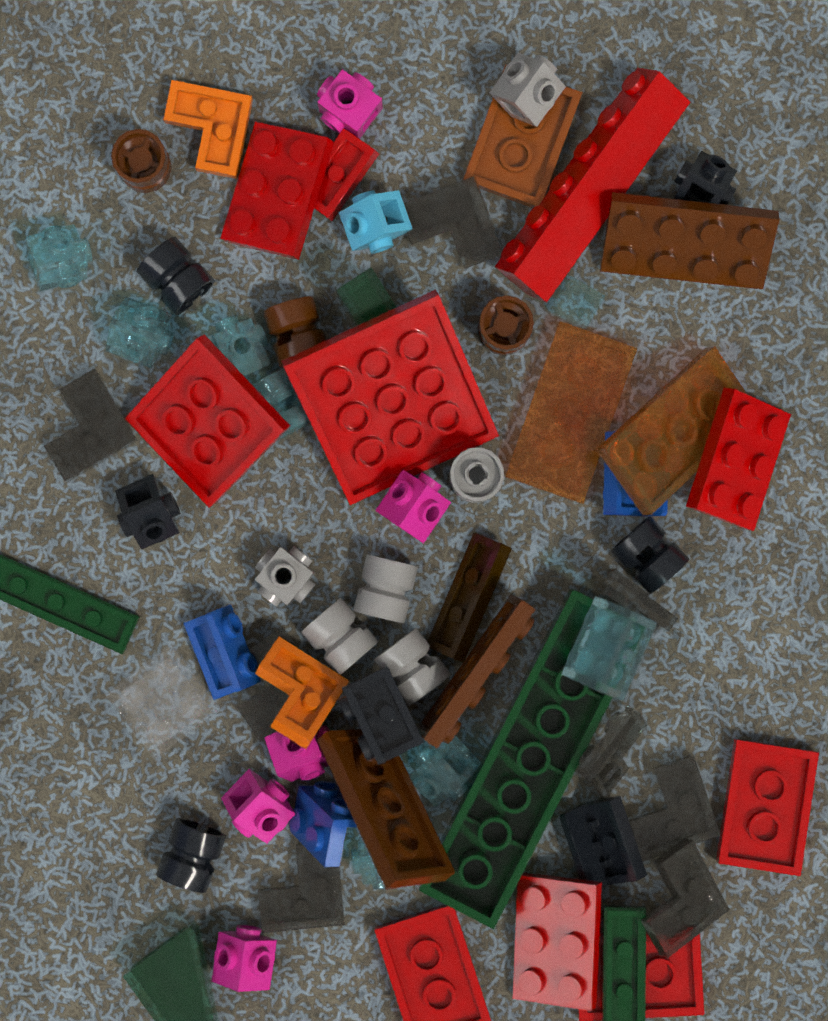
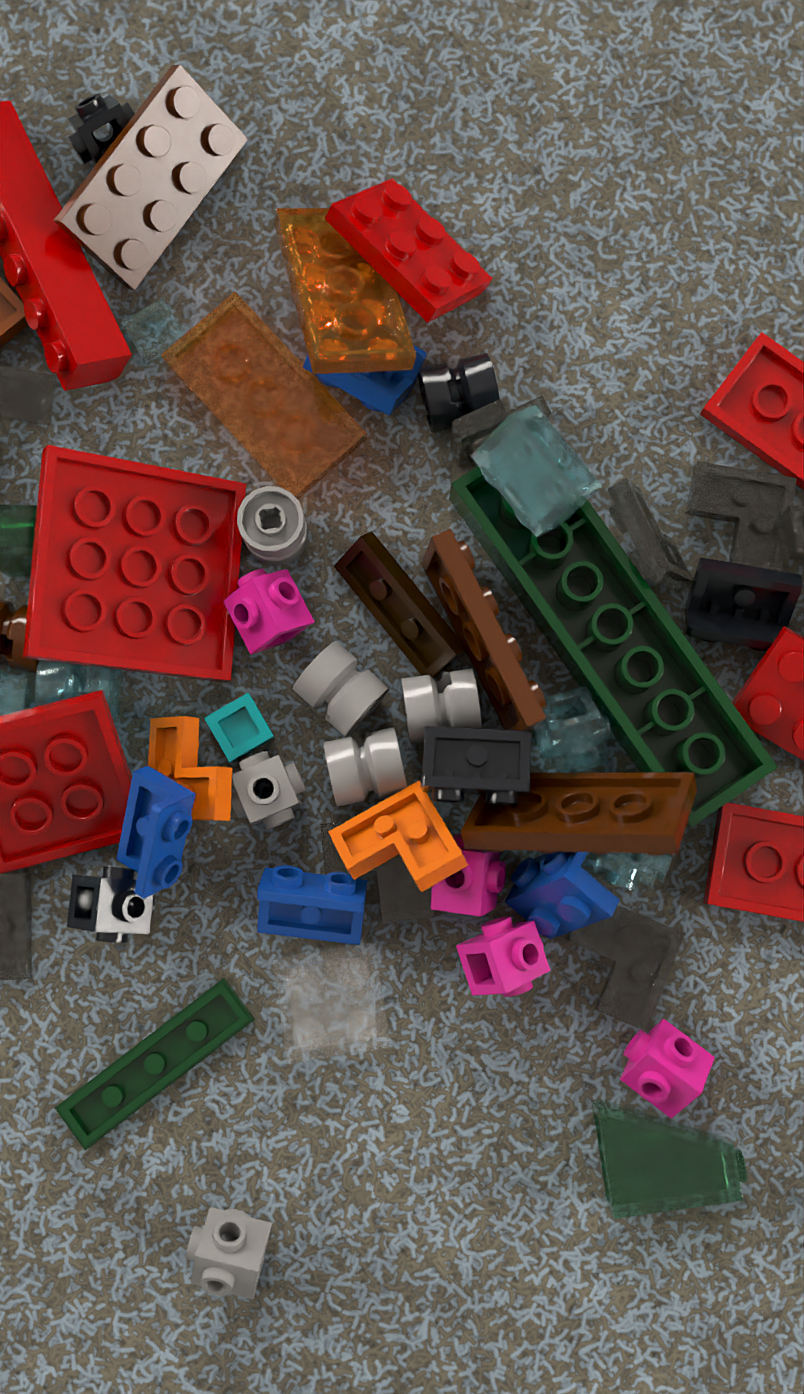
camera: 60 degrees left, 5 degrees down
black wheel [156,818,227,893] -> none
reddish brown wheel [478,295,534,356] -> none
none -> blue bracket [116,765,195,899]
none -> orange plate [148,716,232,821]
none -> teal plate [204,693,275,763]

